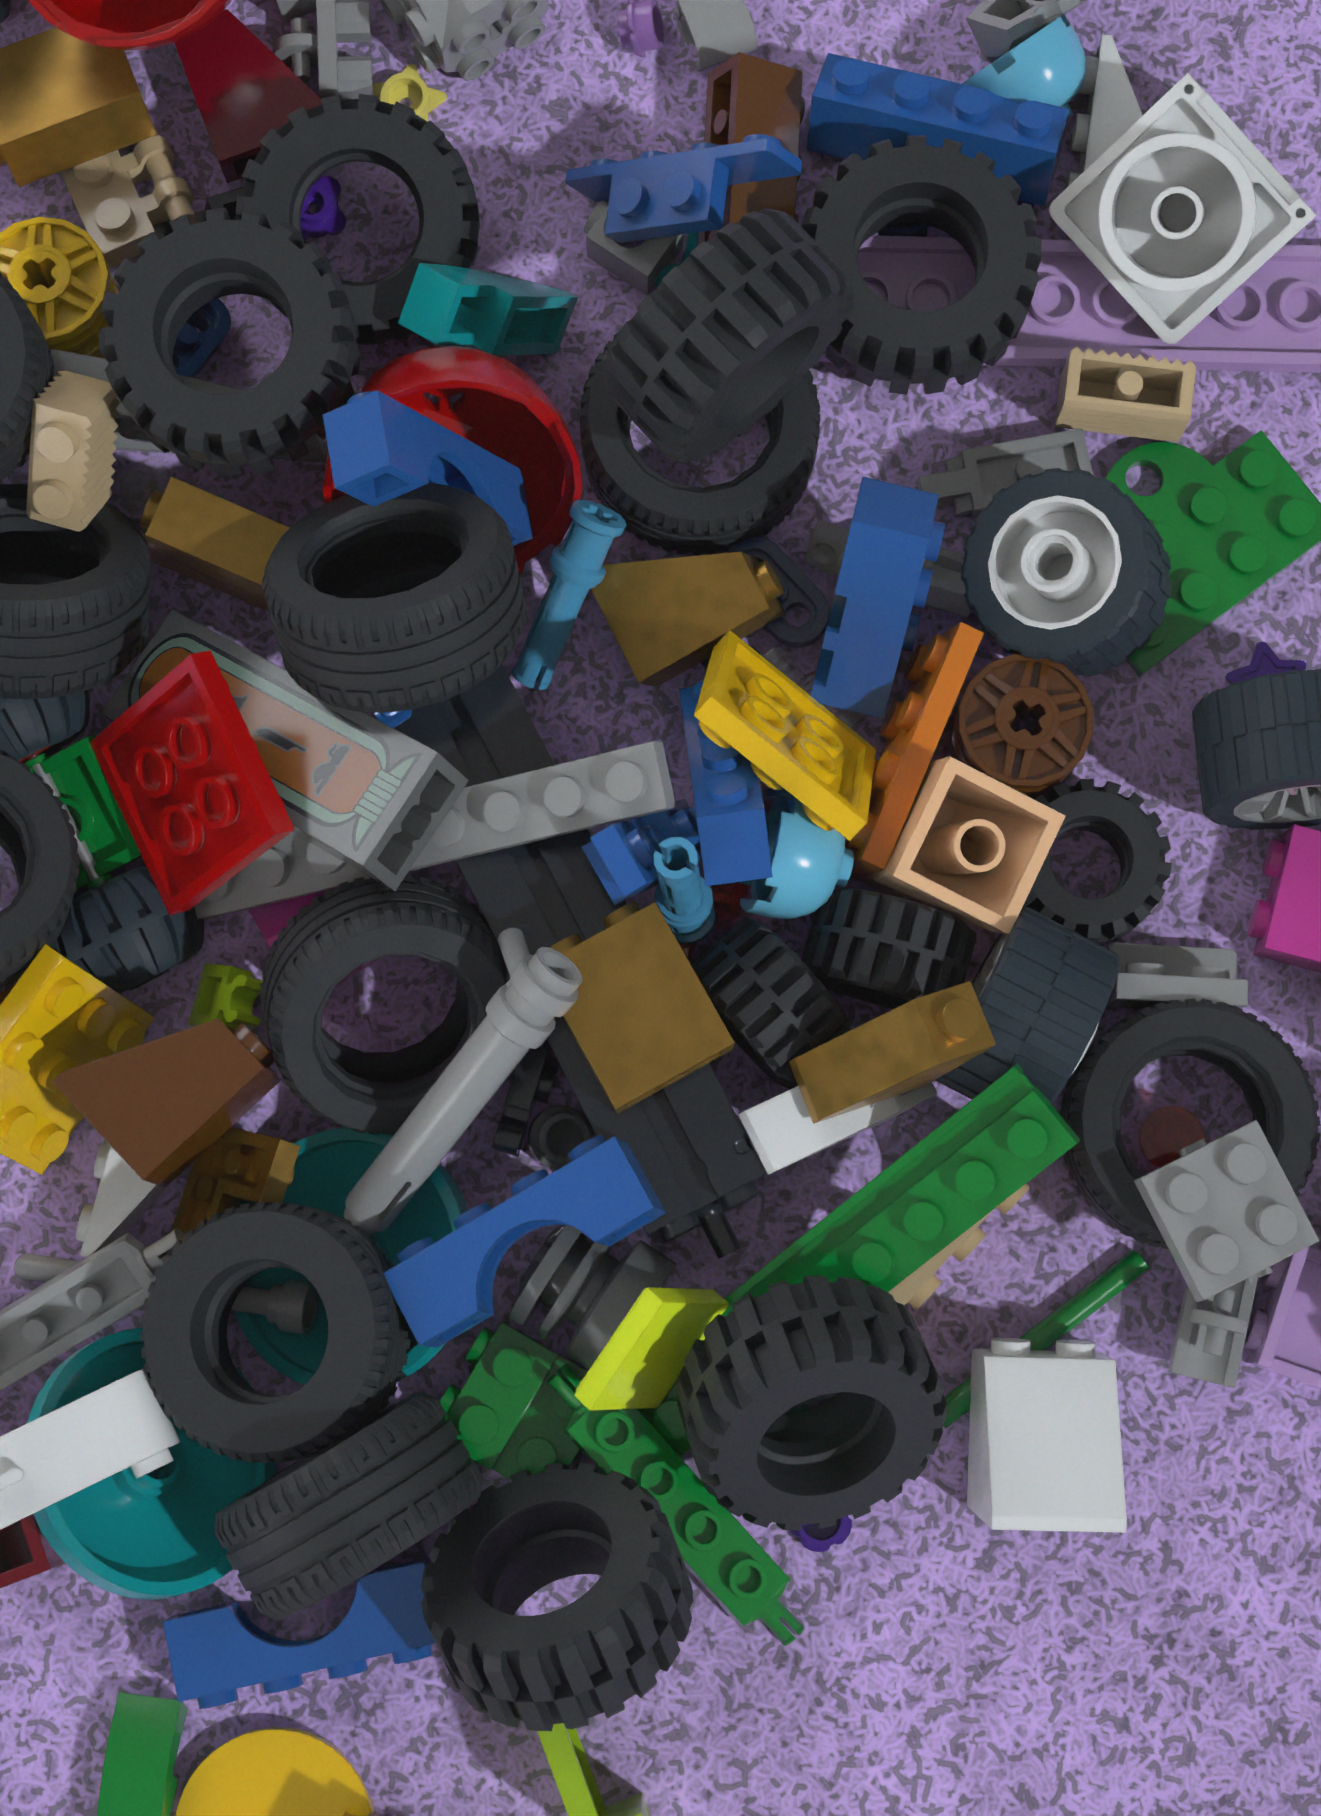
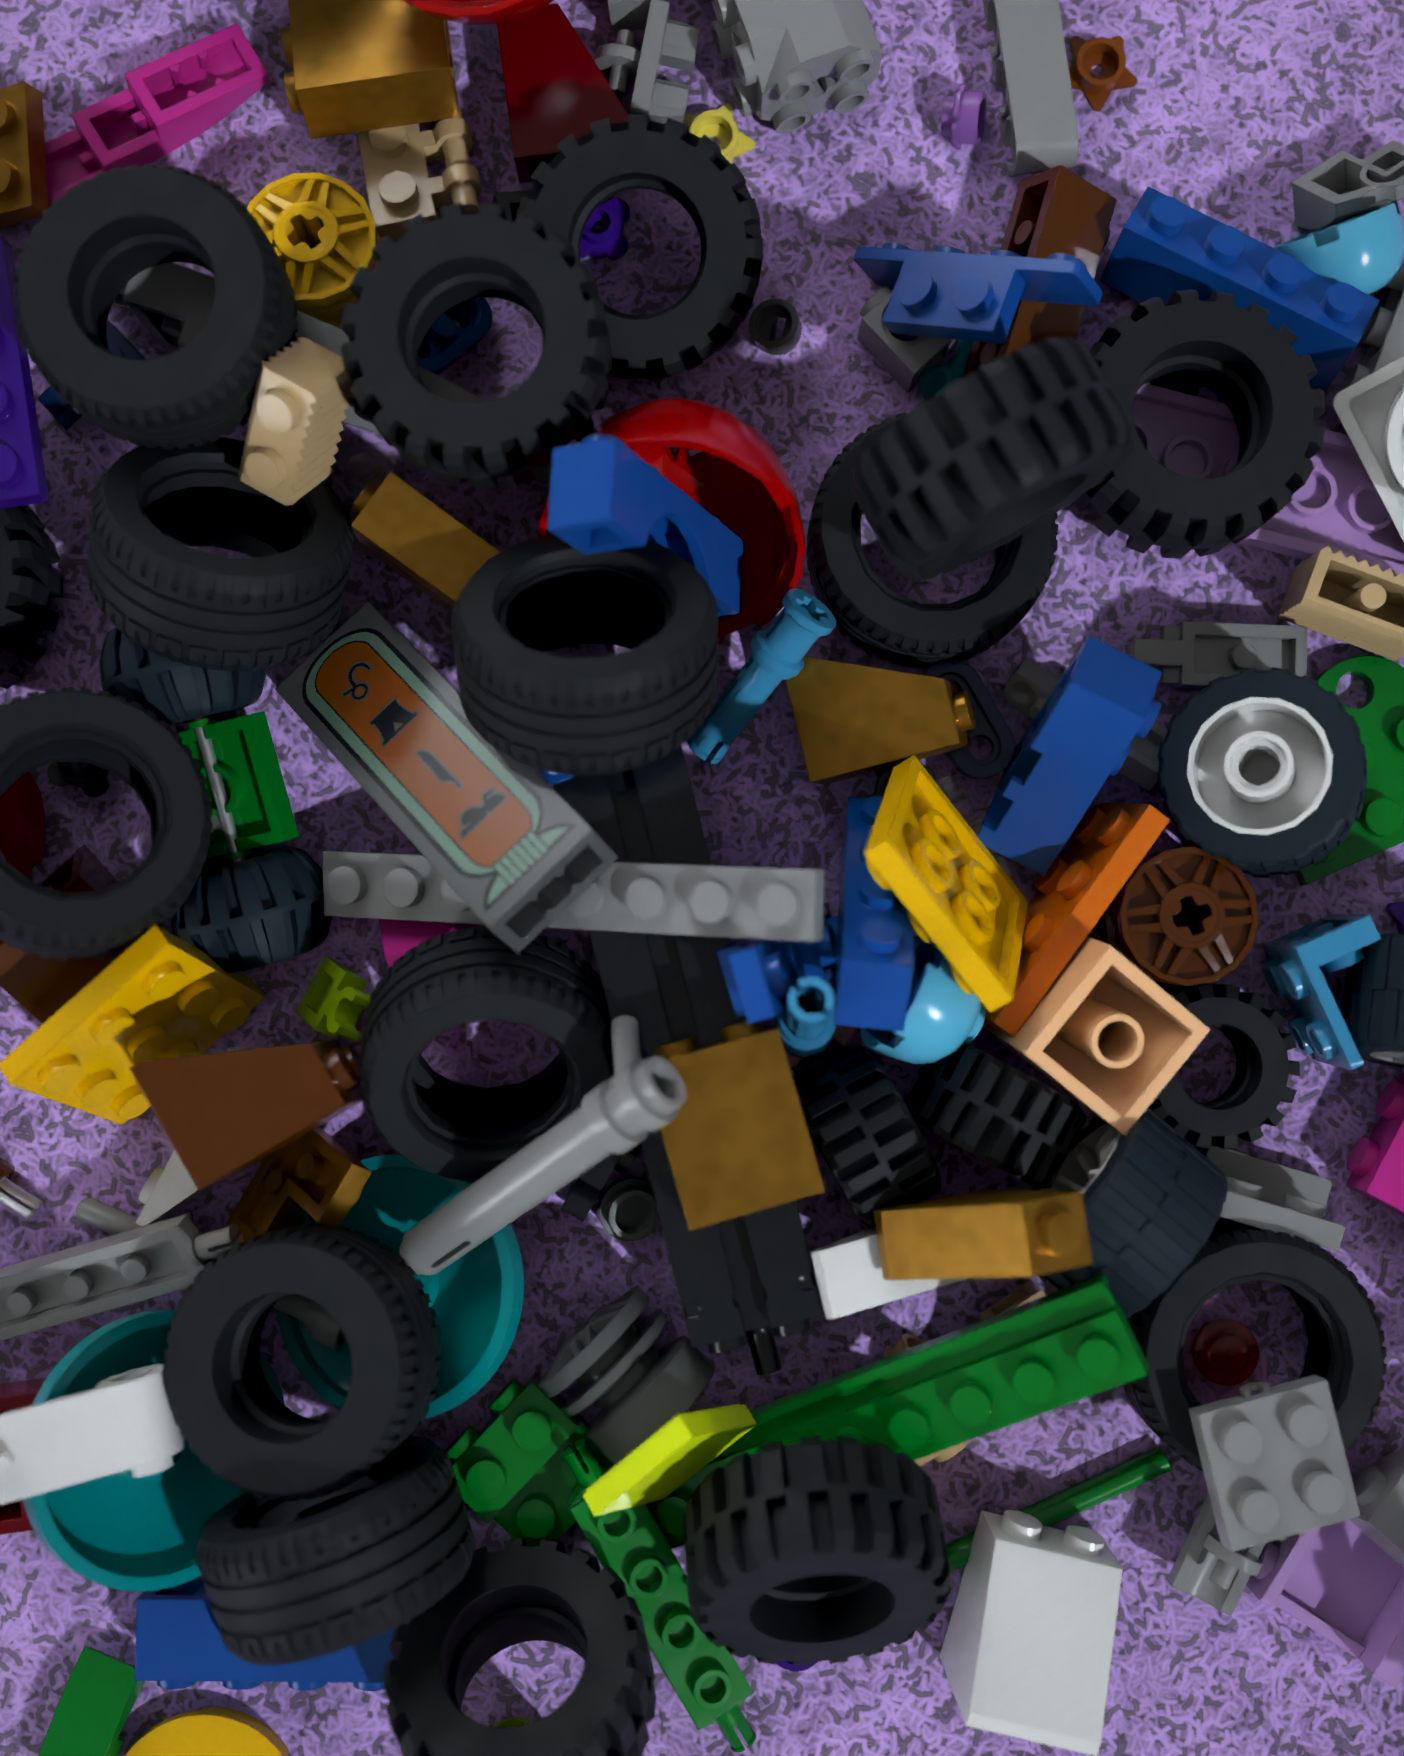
camera: 10 degrees right, 5 degrees up
red plate [90,650,295,916] -> none
blue arch [384,1135,666,1348] -> none
teal slope [398,263,578,356] -> none
none -> dark grey hinge [749,298,802,355]
none -> dark azure bracket [1261,914,1381,1070]

